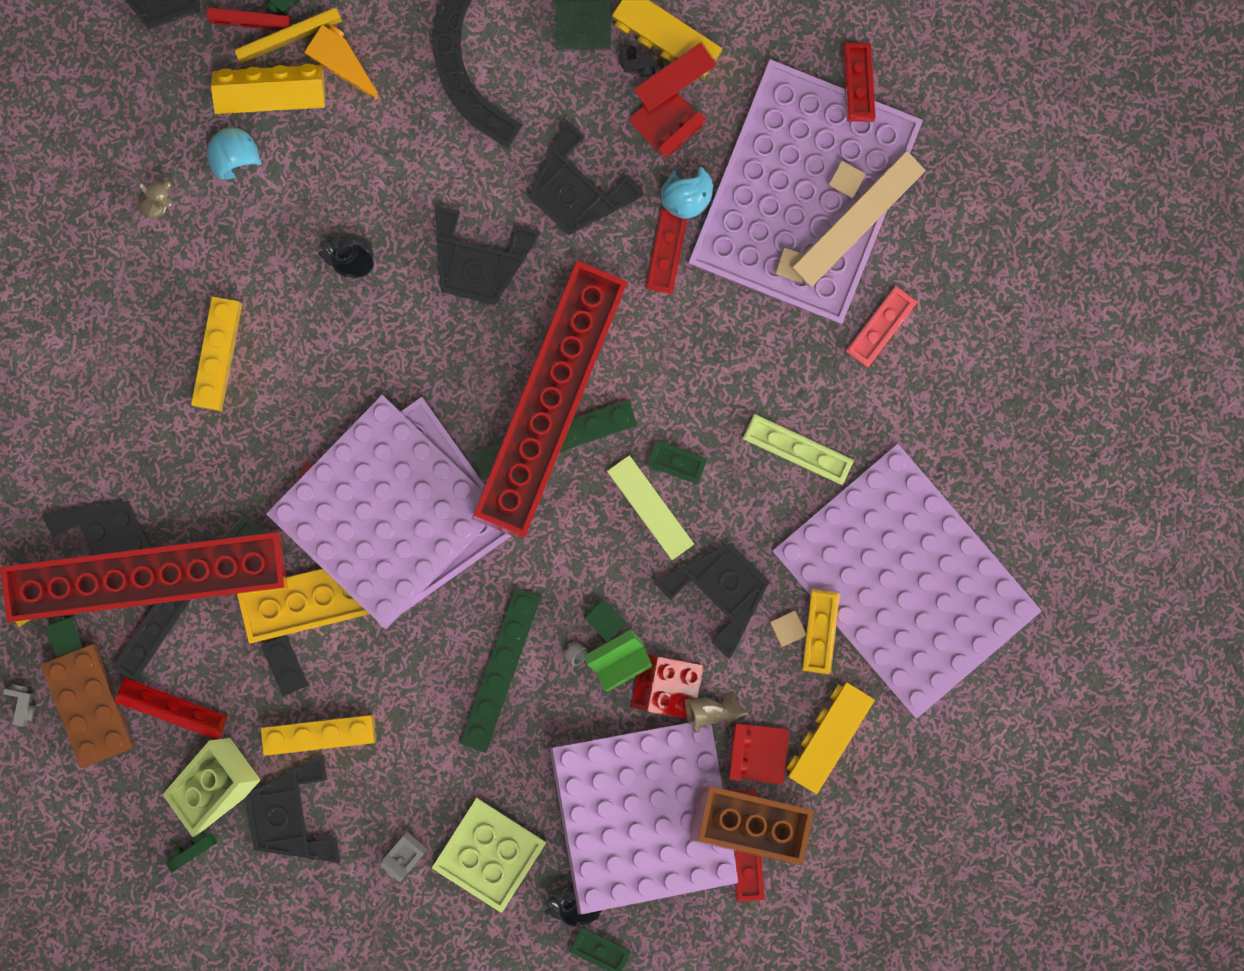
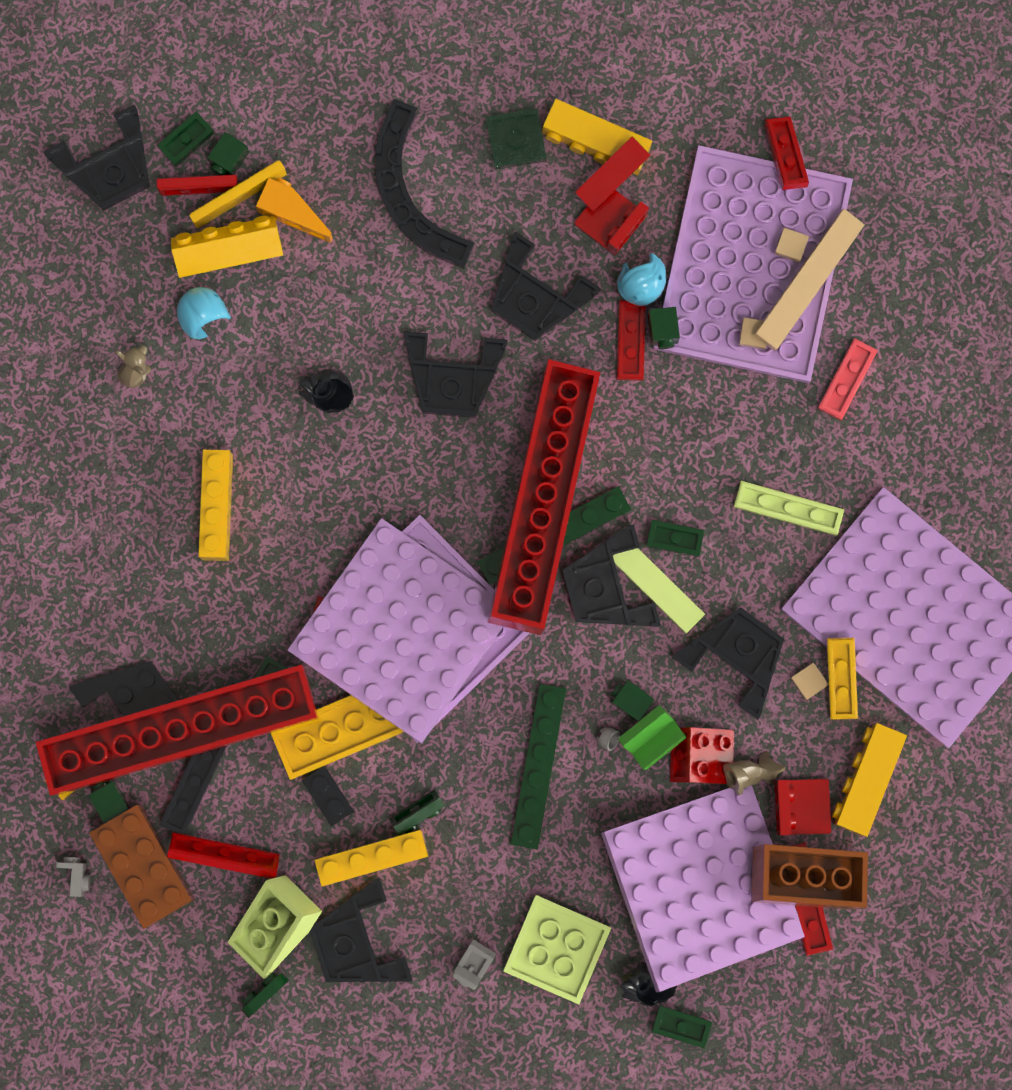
camera: 10 degrees left, 5 degrees down
black bracket [619,44,664,77] -> none
none -> dark green plate [389,789,445,836]
none -> black wing [562,524,661,627]
none -> dark green brick [648,307,680,349]

